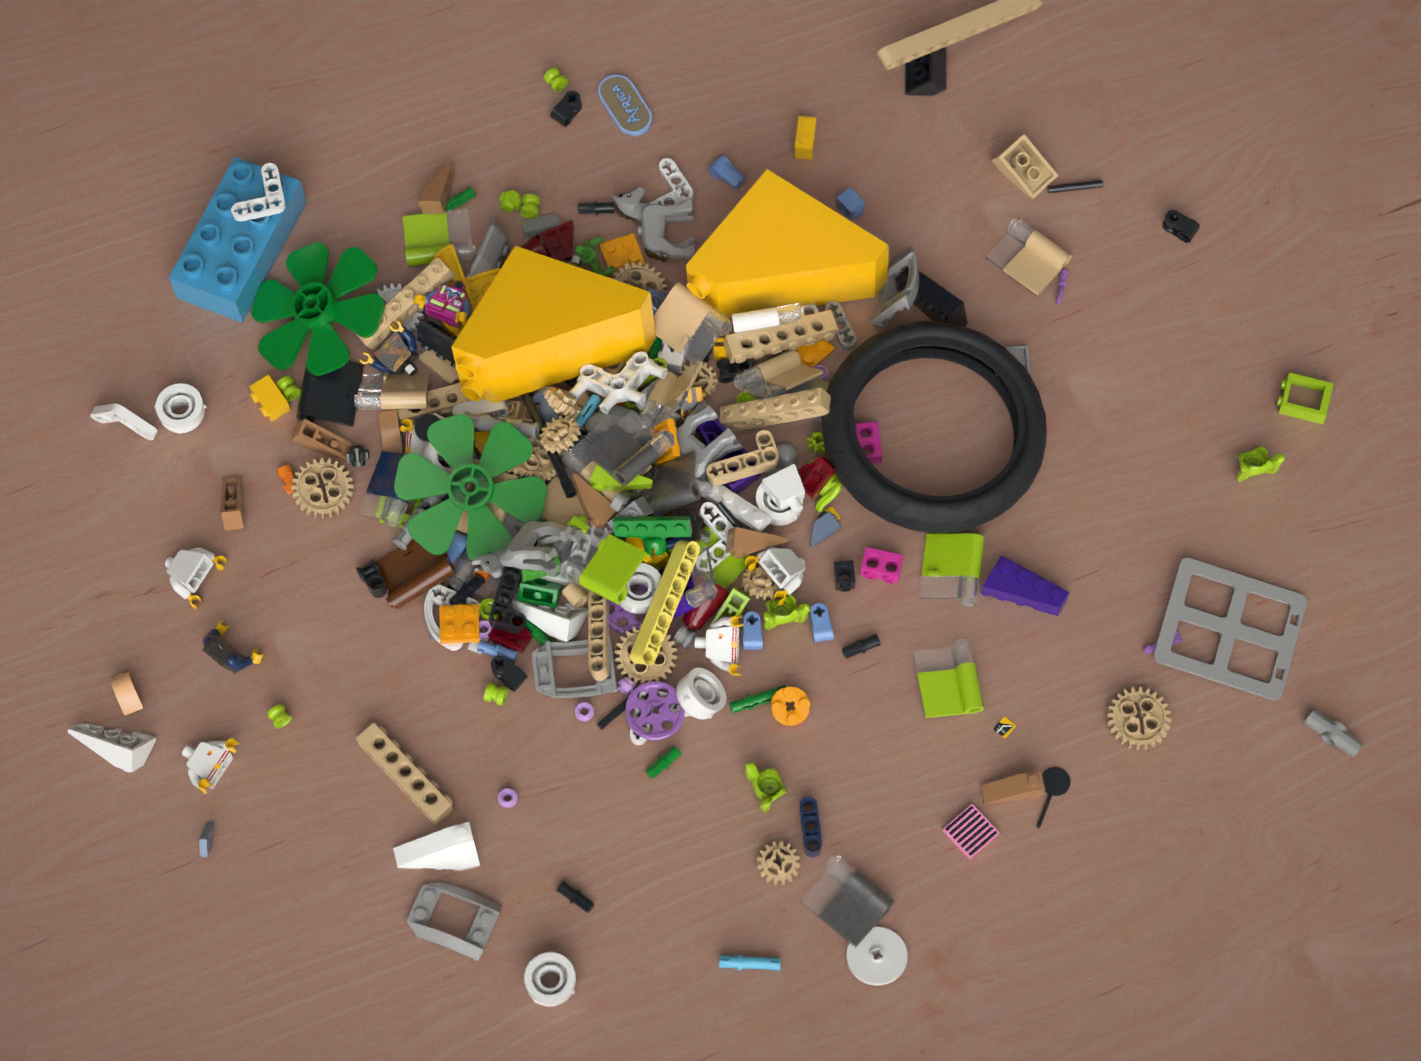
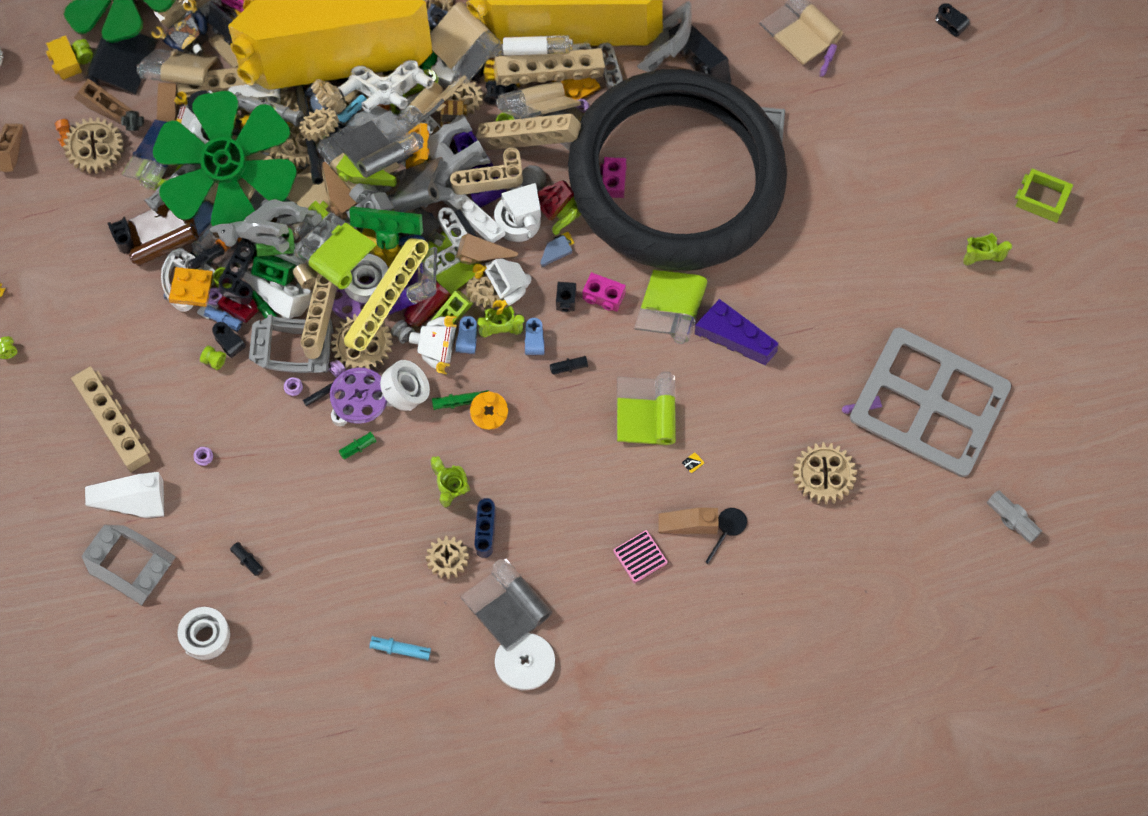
camera: 10 degrees right, 0 degrees up
lime gear [807,431,825,455] -> none

